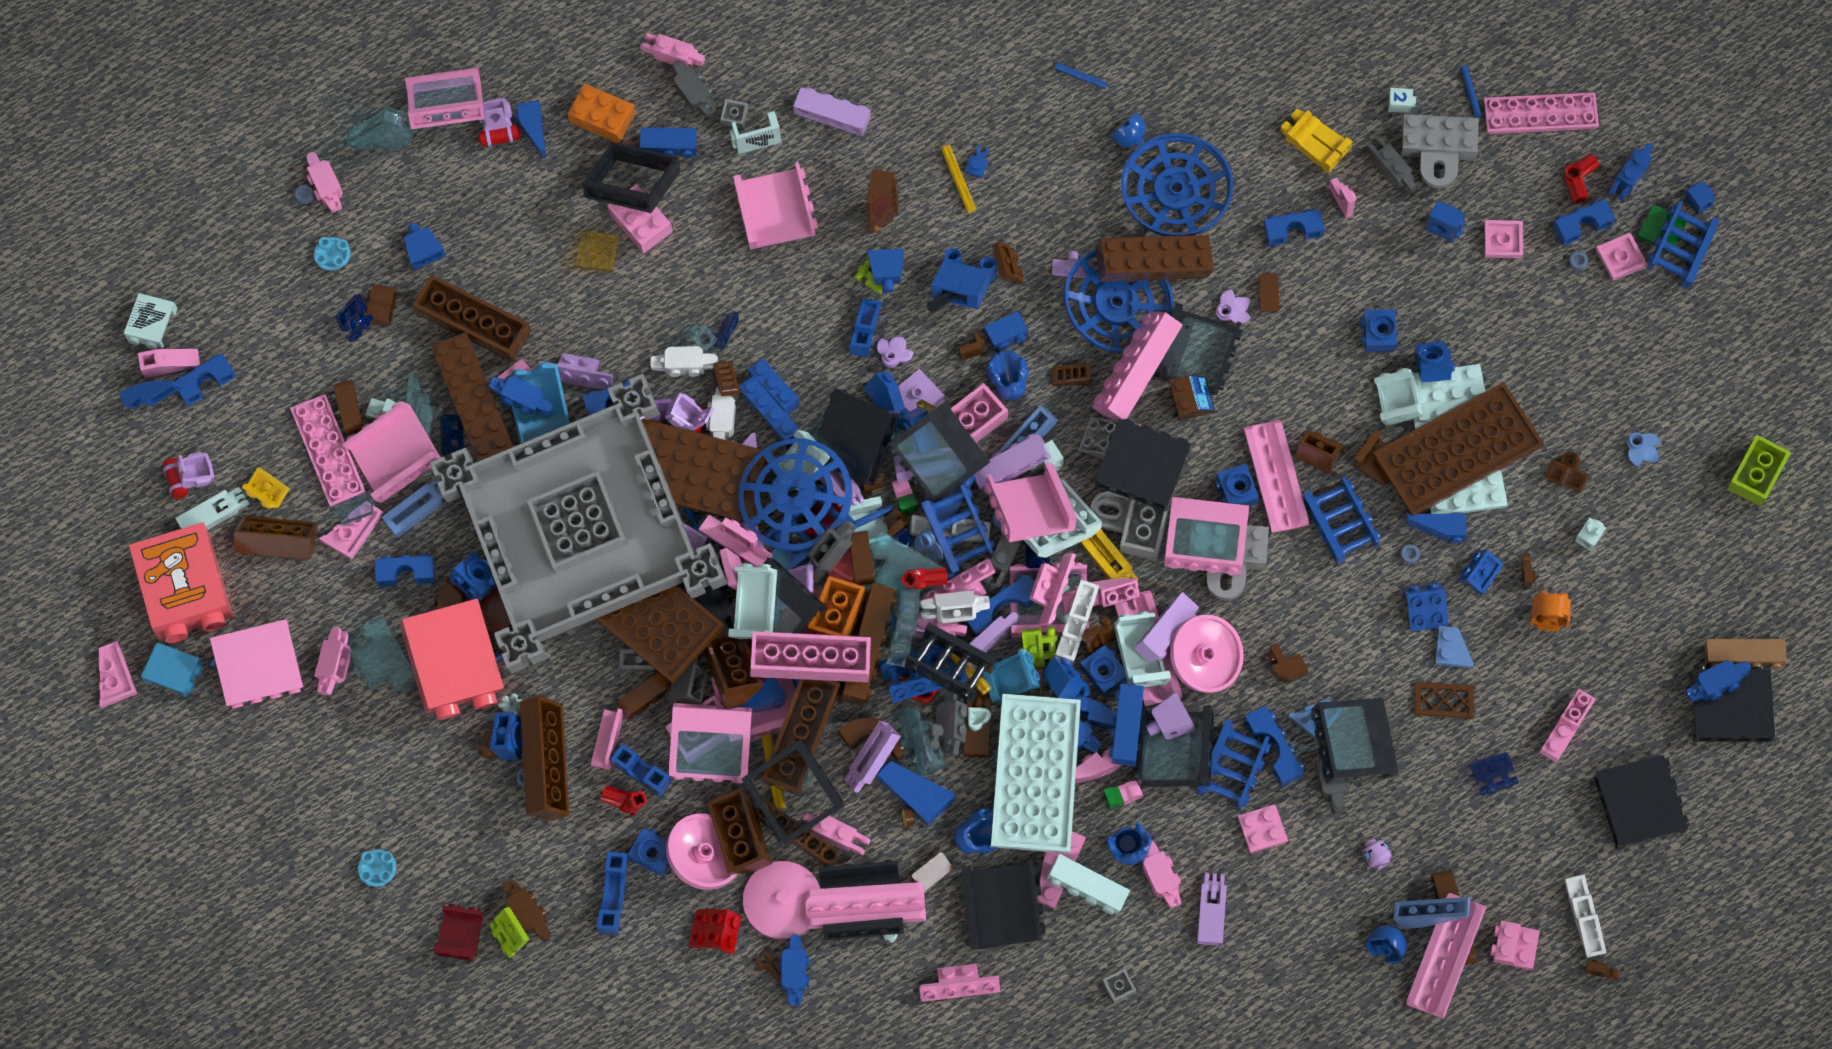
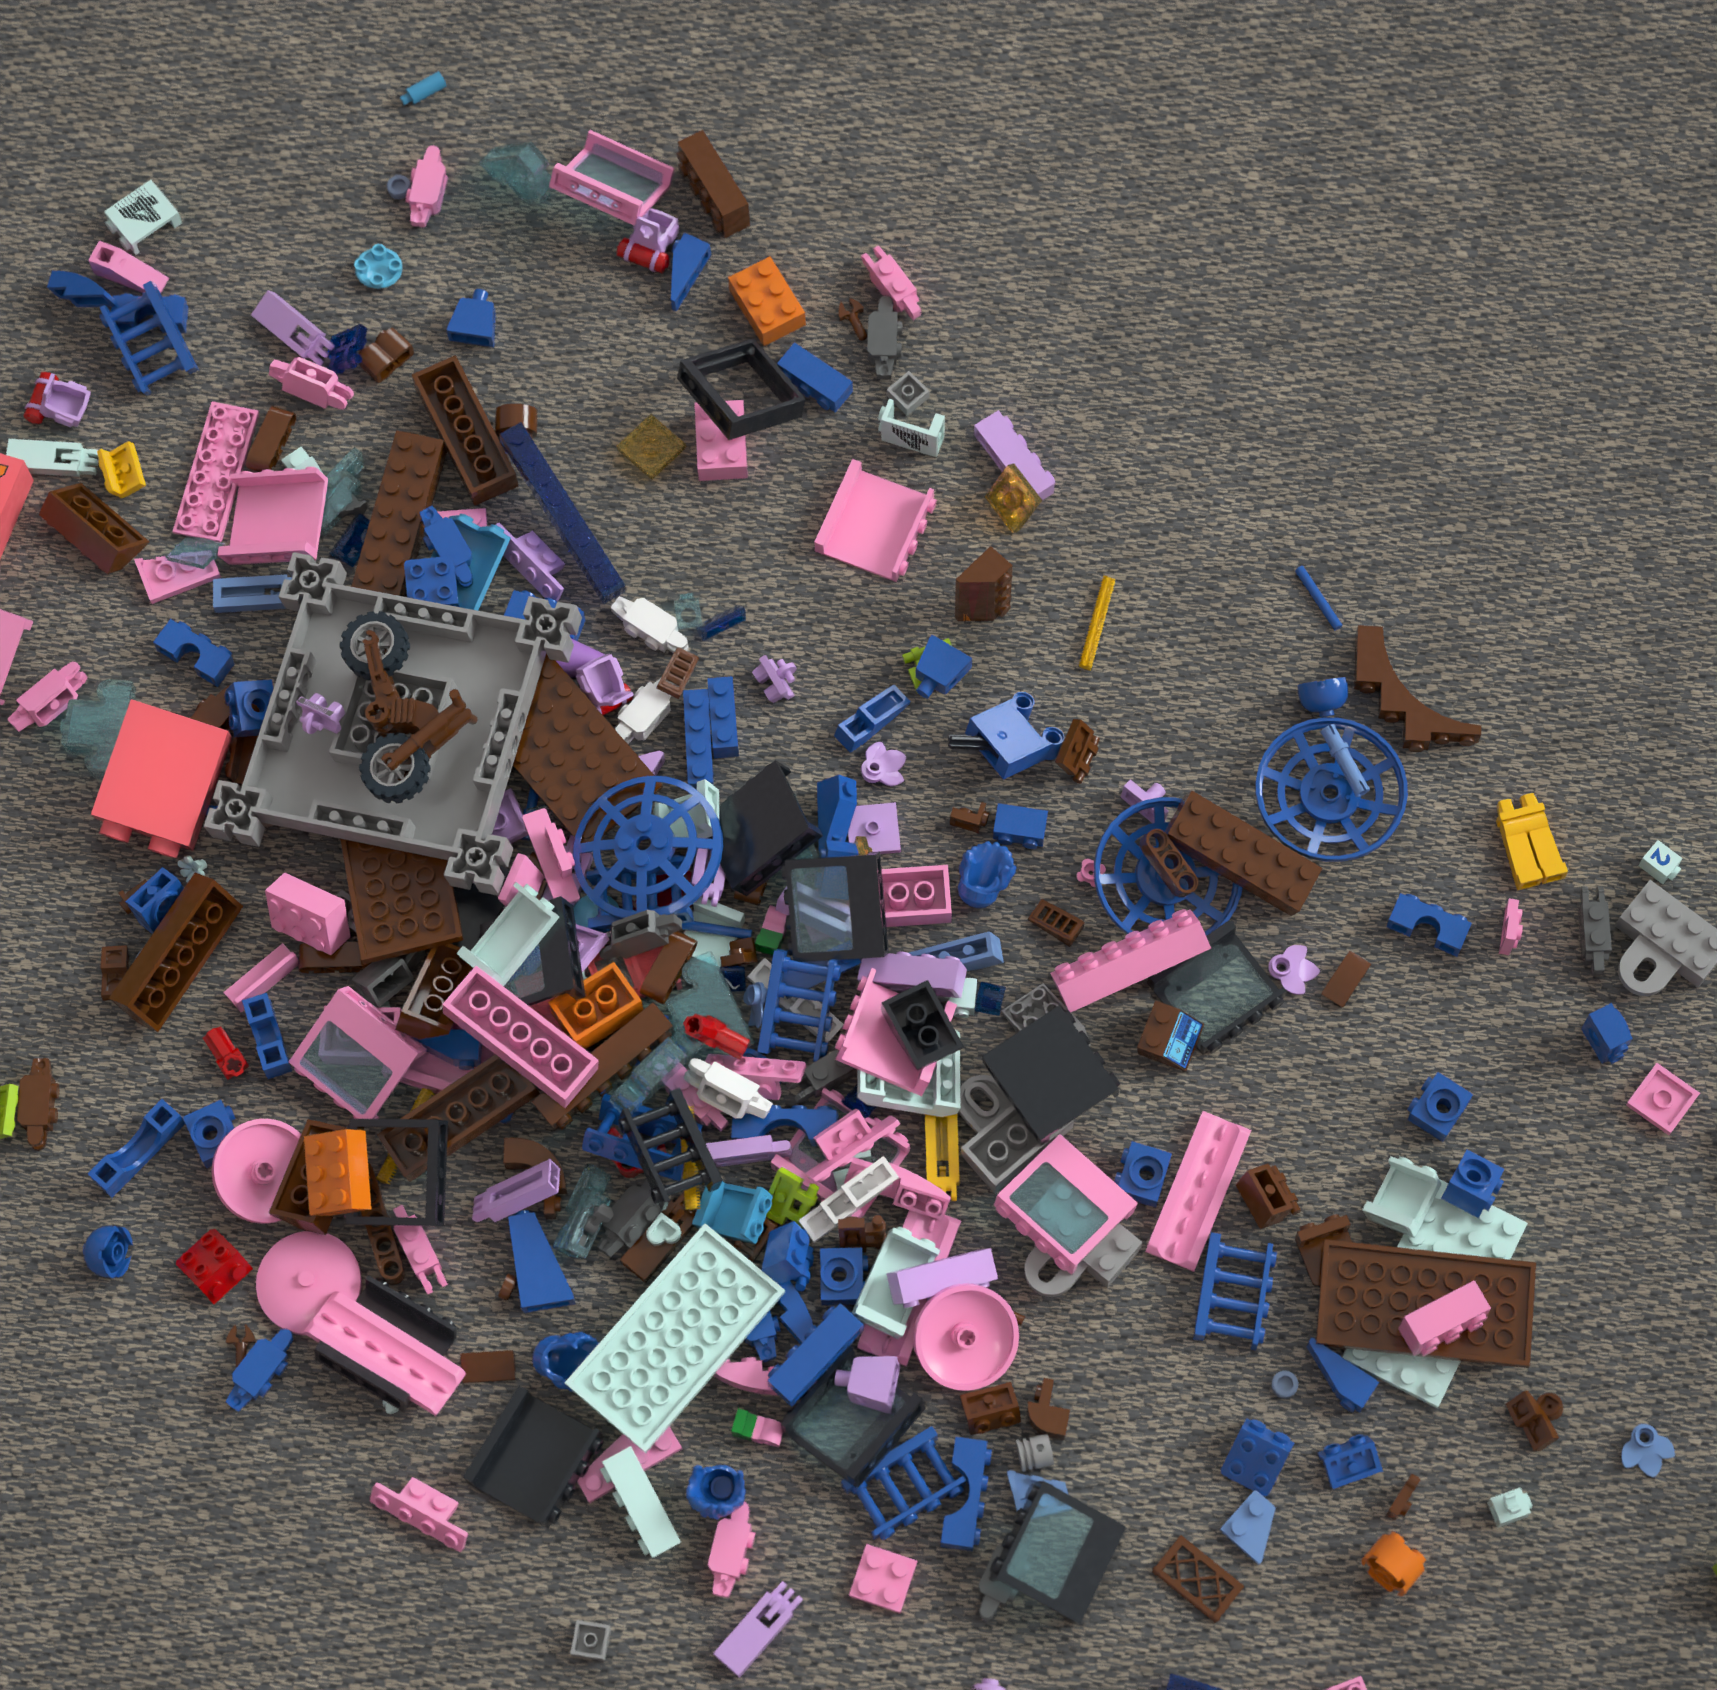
camera: 35 degrees right, 0 degrees up
blue plate [965,145,988,179] -> none
none -> blue cylinder [83,1225,133,1278]
none -> blue fence [99,281,199,396]
none -> reddish brown slope [100,945,129,1001]
none -> lavender hinge [251,291,334,366]
none -> bright pink brick [265,873,350,955]
none -> bright pink hinge [269,357,354,410]
none -> lavender hips [296,693,345,734]
none -> orange brick [304,1129,371,1216]
none -> piece [340,611,478,803]
none -> dark azure cylinder [400,71,447,105]
none -> blue bracket [404,556,459,607]
none -> reddish brown piece [495,403,538,448]
none -> clear blue brick [500,422,625,604]
none -> reddish brown brick [676,130,750,238]
none -> lavender hips [752,655,797,703]
none -> reddish brown bar [839,298,868,341]
none -> black slope [881,980,964,1071]
none -> reddish brown bracket [960,1382,1021,1435]
none -> clear blue slope [975,982,1006,1016]
none -> clear yellow plate [984,463,1042,533]
none -> light grey piece [1016,1434,1054,1472]
none -> bright pink plate [1077,859,1106,887]
none -> reddish brown beam [1140,829,1198,897]
none -> medium blue pin [1320,724,1370,797]
none -> reddish brown arch [1354,625,1482,752]
none -> bright pink brick [1398,1280,1491,1356]

